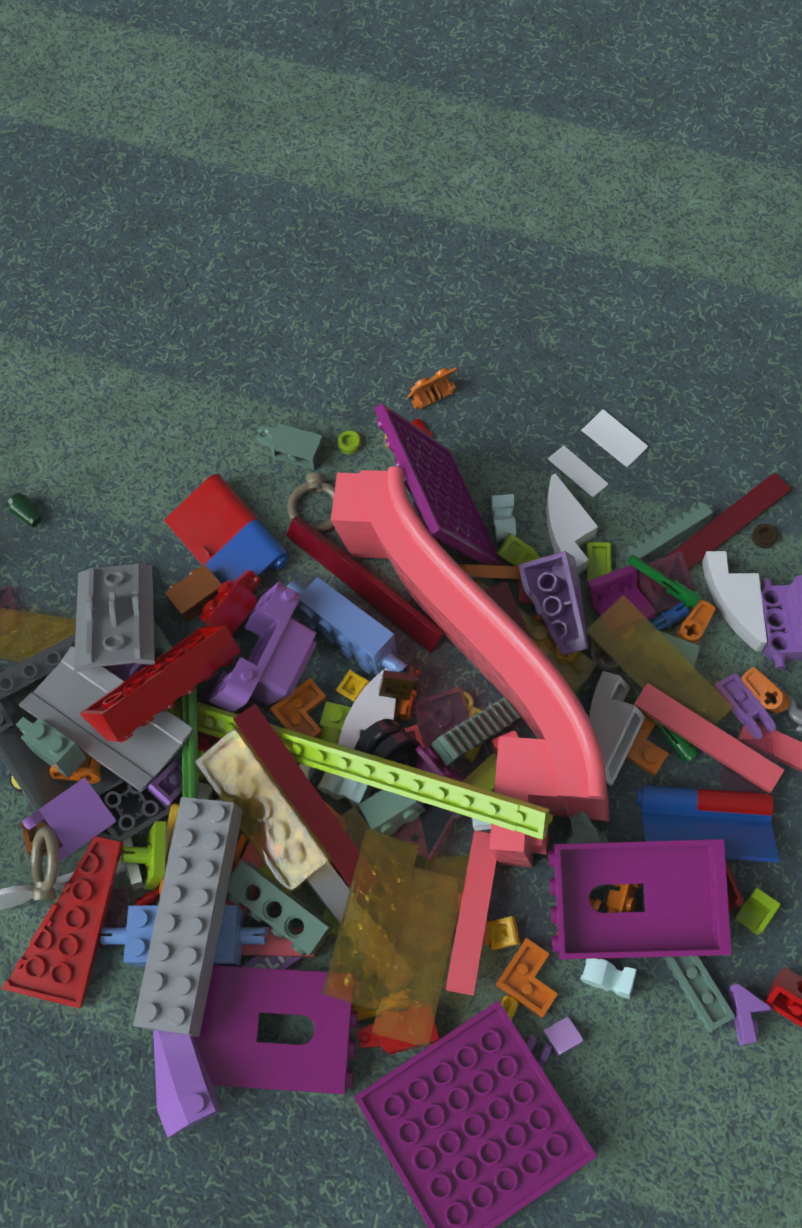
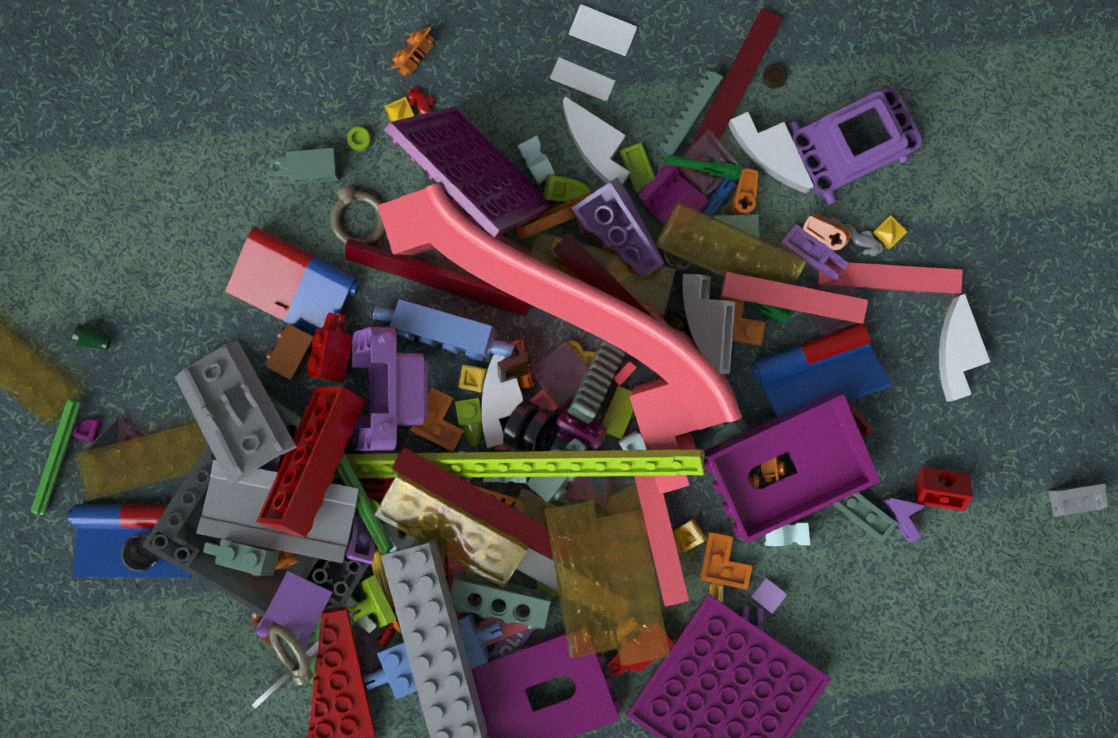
camera: 25 degrees left, 20 degrees up
lime panel [735,888,781,936] -> none

